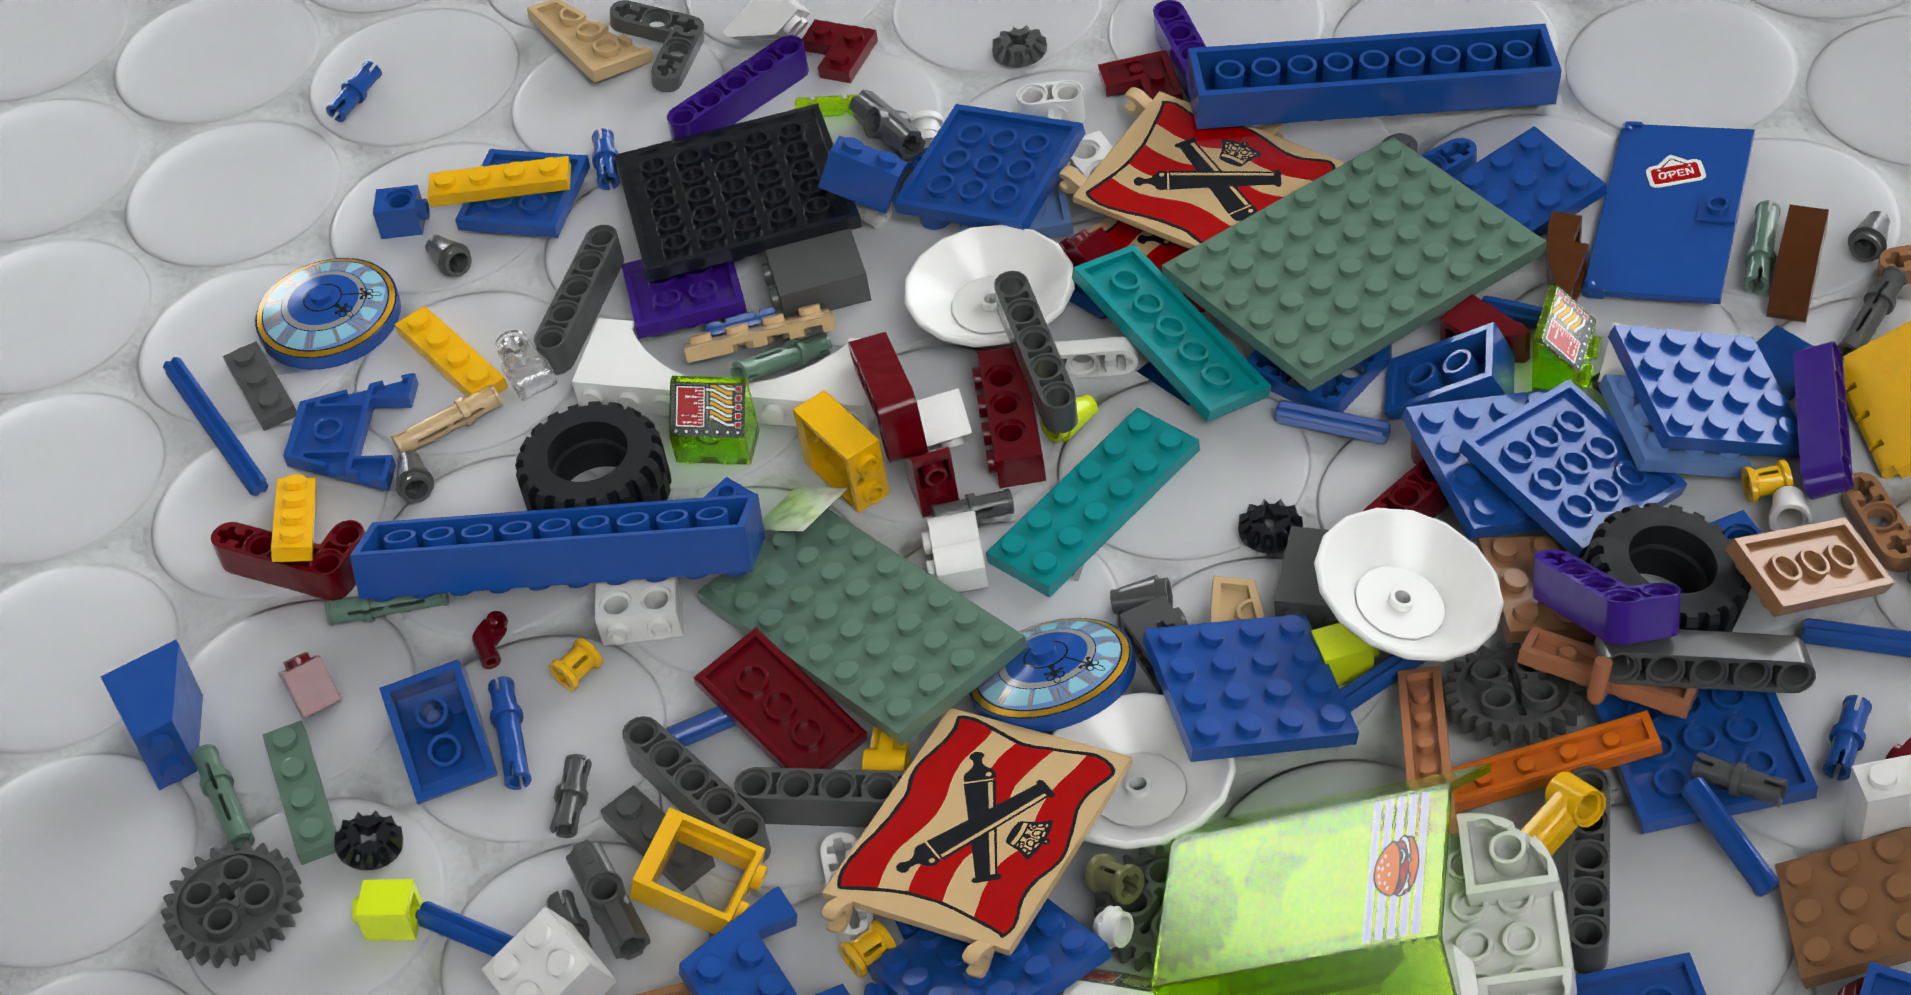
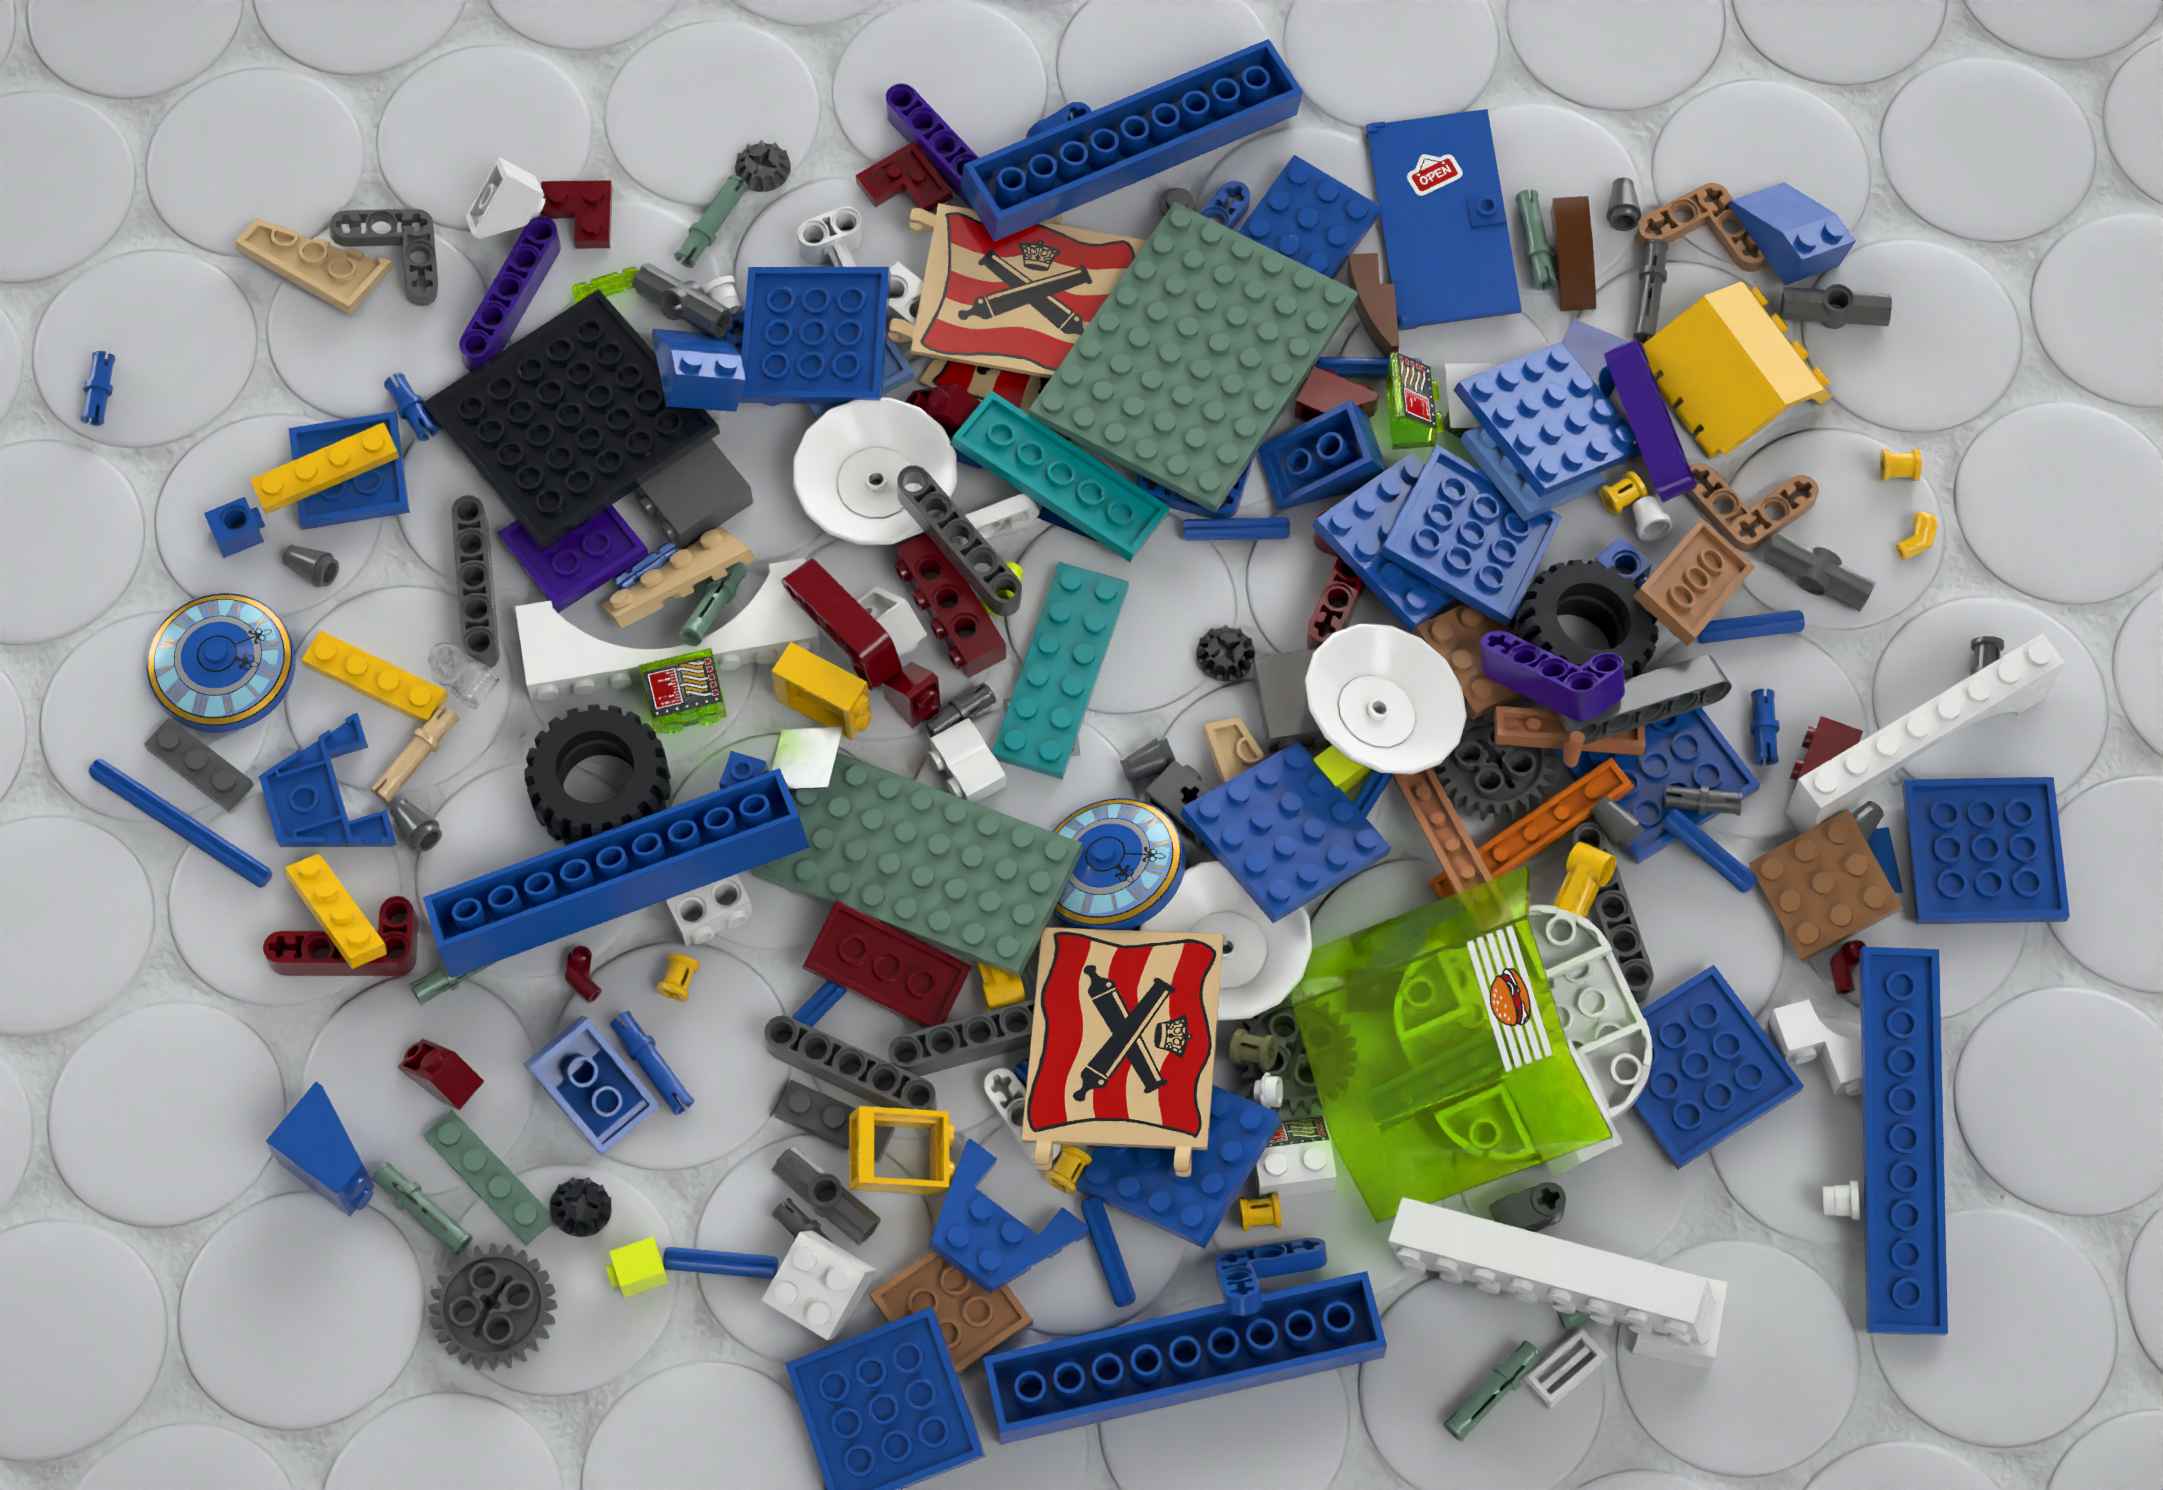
camera: 30 degrees left, 20 degrees up
dark grey pin [550,754,592,838] -> none
none -> sand green pin [674,175,748,268]
none -> dark grey cone [1589,795,1645,851]

